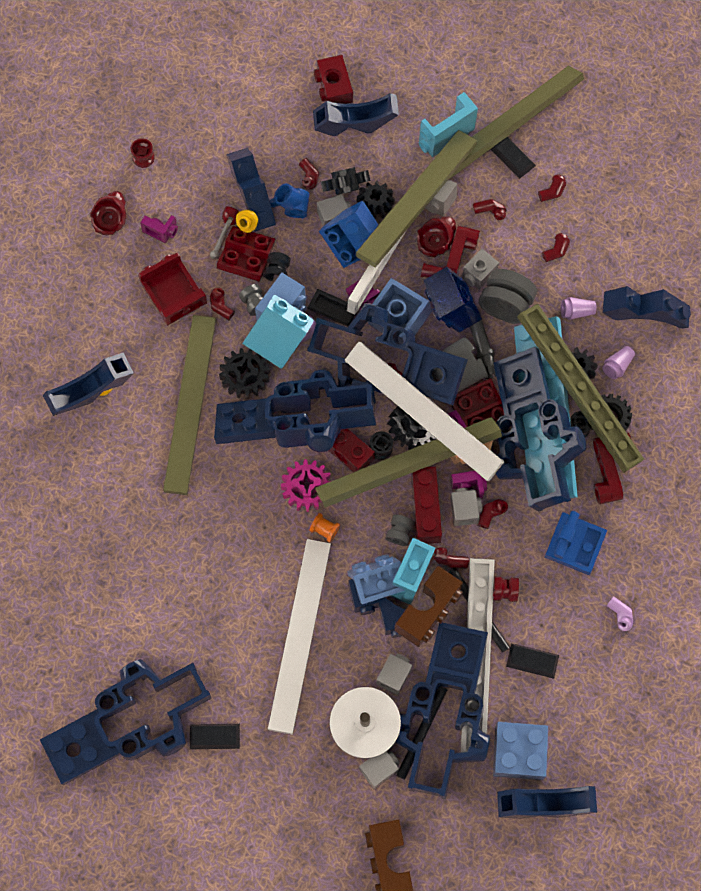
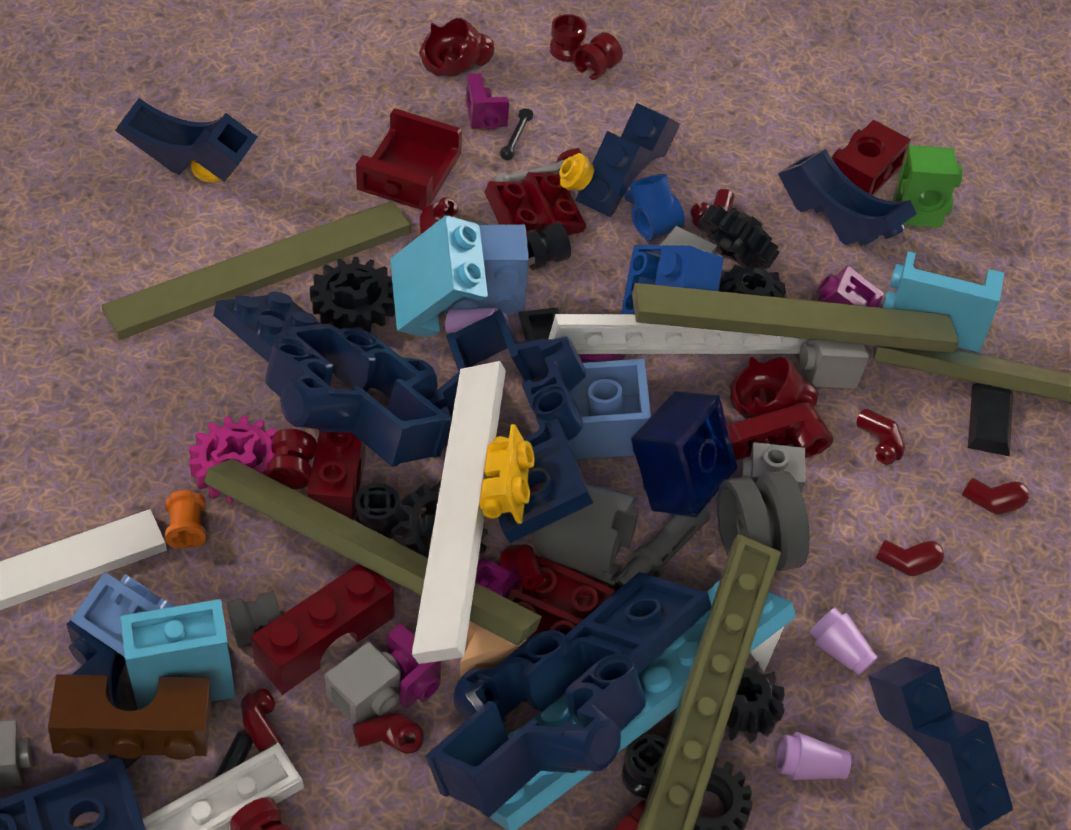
camera: 50 degrees right, 20 degrees down
none -> dark red wheel [266,429,317,489]
none -> yellow hinge [479,424,534,524]
none -> black hinge [500,108,533,160]
none -> dark red arm [500,544,544,590]
none -> dark red wheel [573,32,623,80]
none -> magenta bracket [817,266,884,307]
none -> bright green brick [893,145,963,227]

